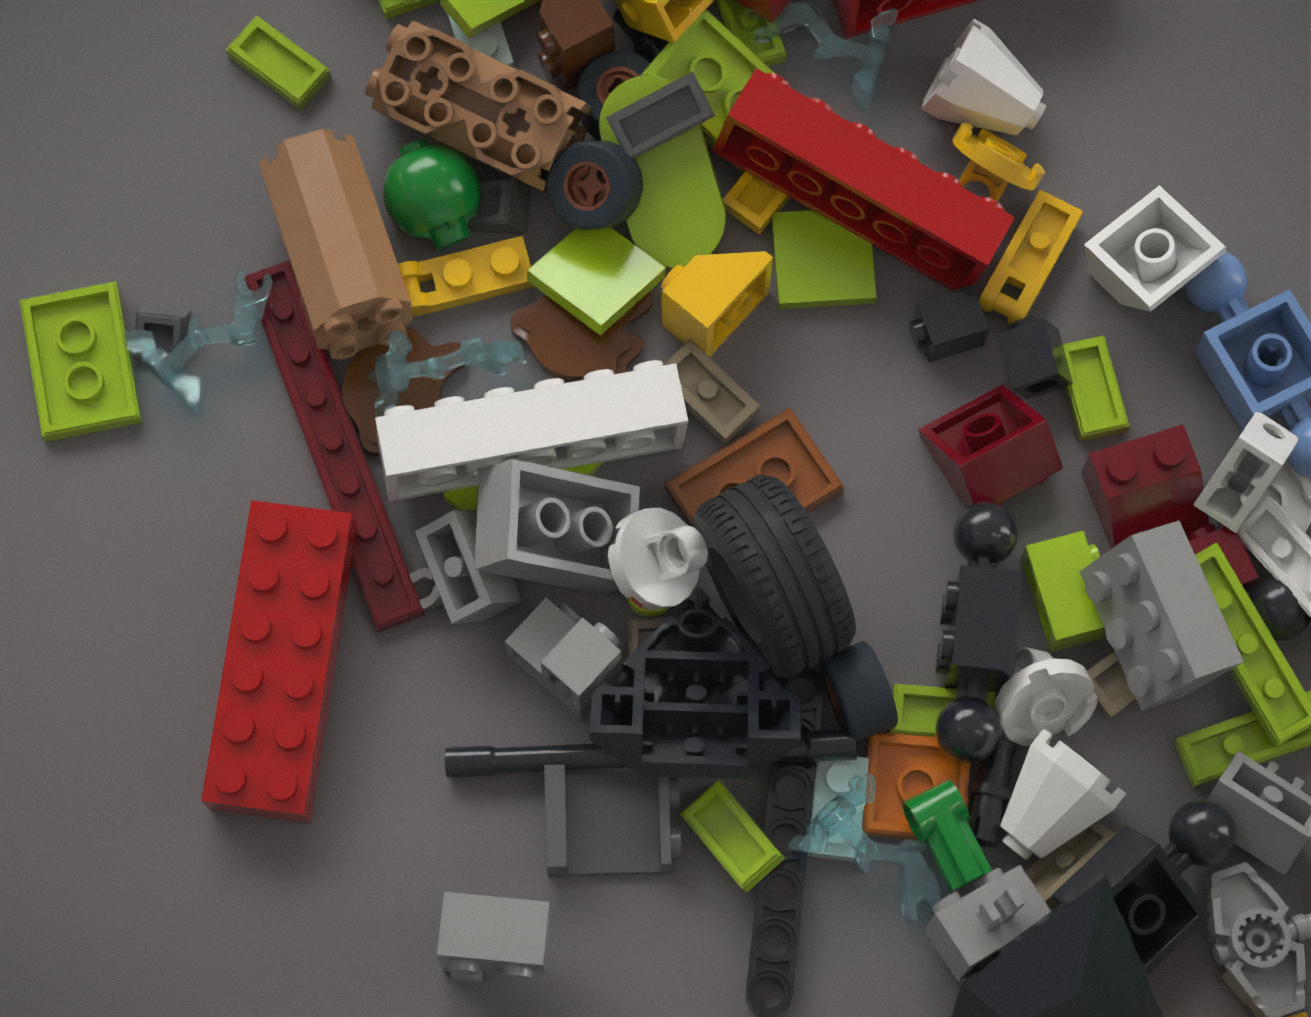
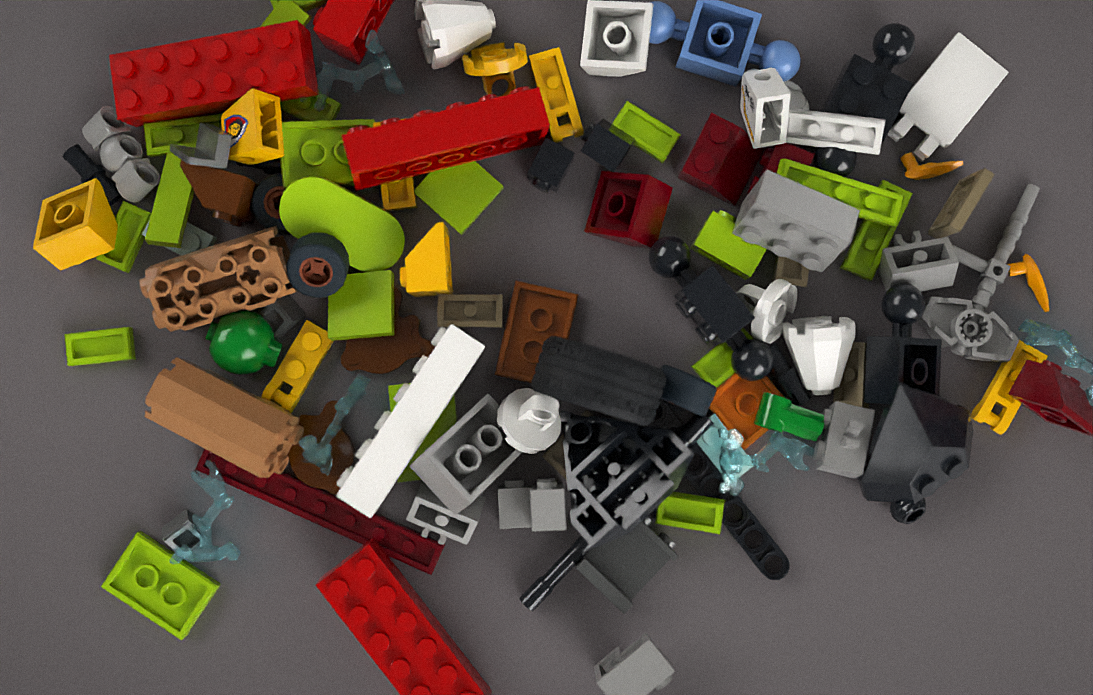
camera: 40 degrees left, 15 degrees up
dark grey tile [606,72,716,159] -> none

